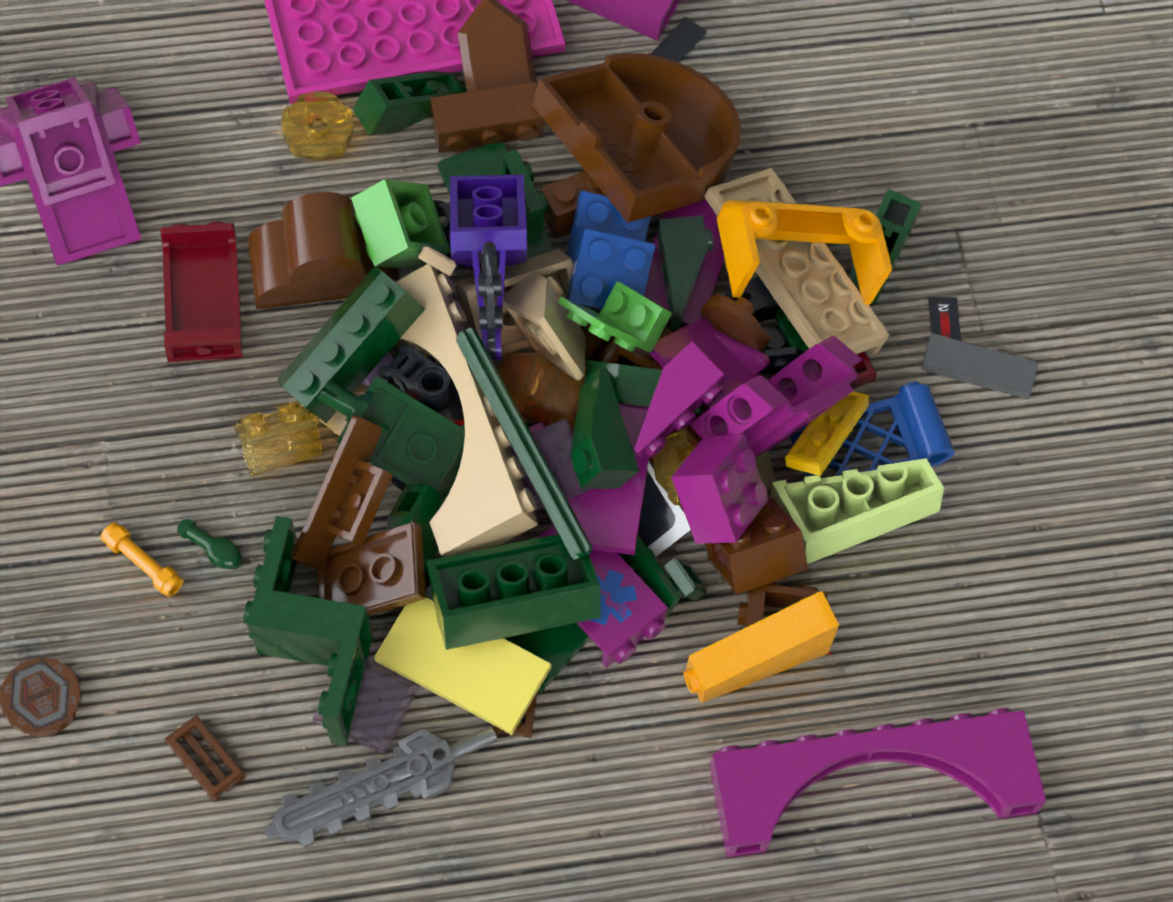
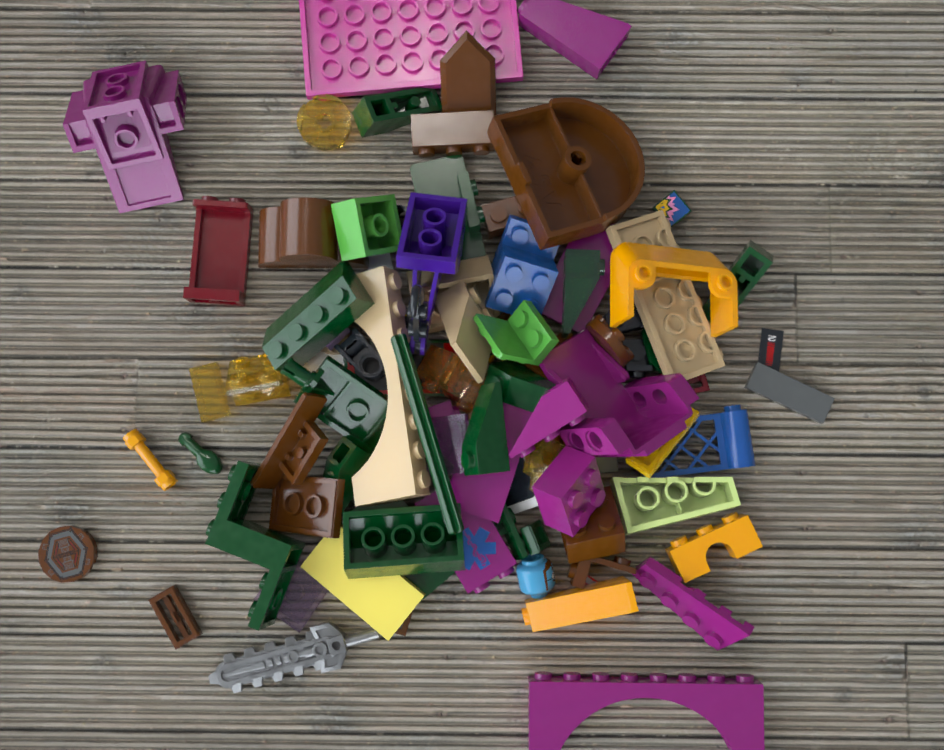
camera: 20 degrees right, 20 degrees up
tan tile [417,246,456,276] -> none
black sticker [649,17,707,62] -> none
none -> clear yellow tile [189,362,231,423]
none -> dark azure head [516,553,556,599]
none -> magenta wing [631,557,754,651]
none -> tile [652,190,692,228]
none -> light orange arch [665,512,763,583]

